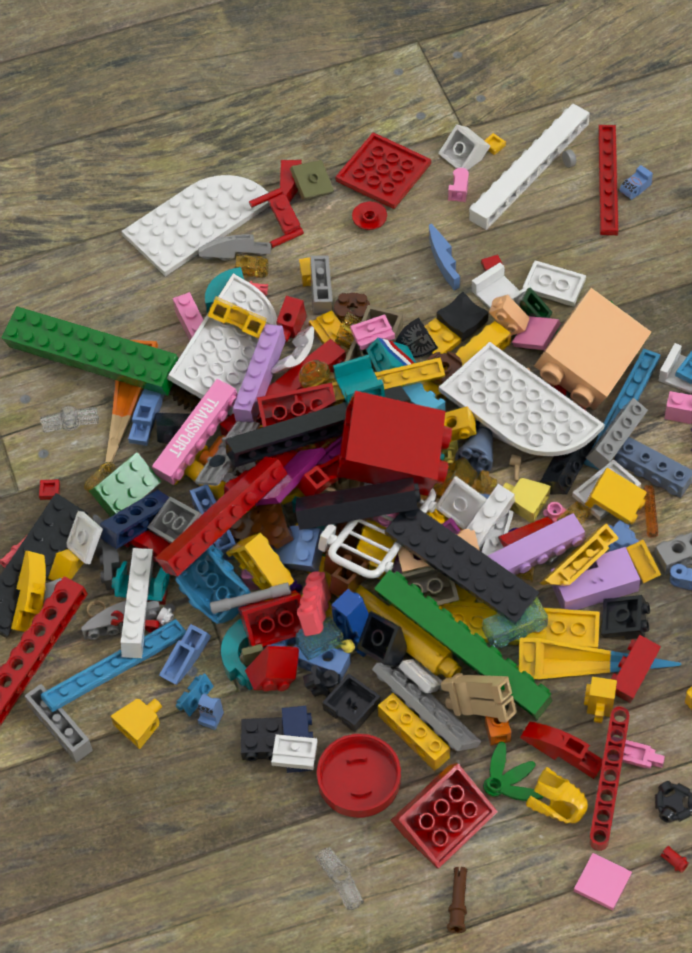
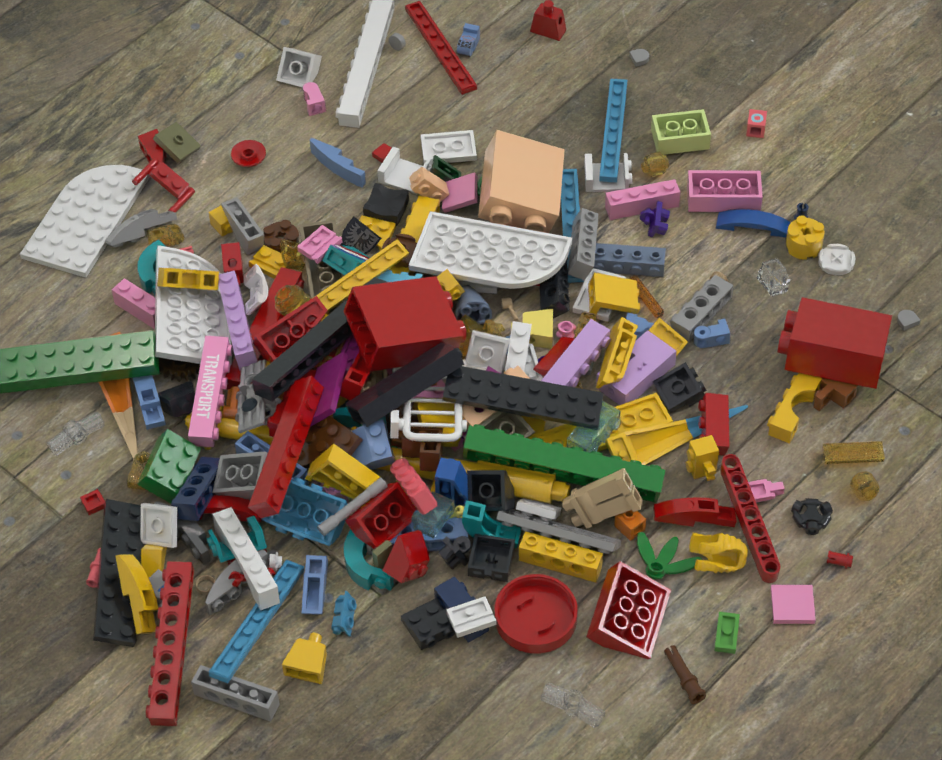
camera: 30 degrees left, 5 degrees down
medium blue leg [198,693,224,730] -> none
teal panel [333,355,385,405] -> none
red plate [335,132,431,209] -> none
yellow tile [484,133,506,155] -> none
none -> teal arch [462,500,521,548]
none -> bright green plate [714,611,740,654]

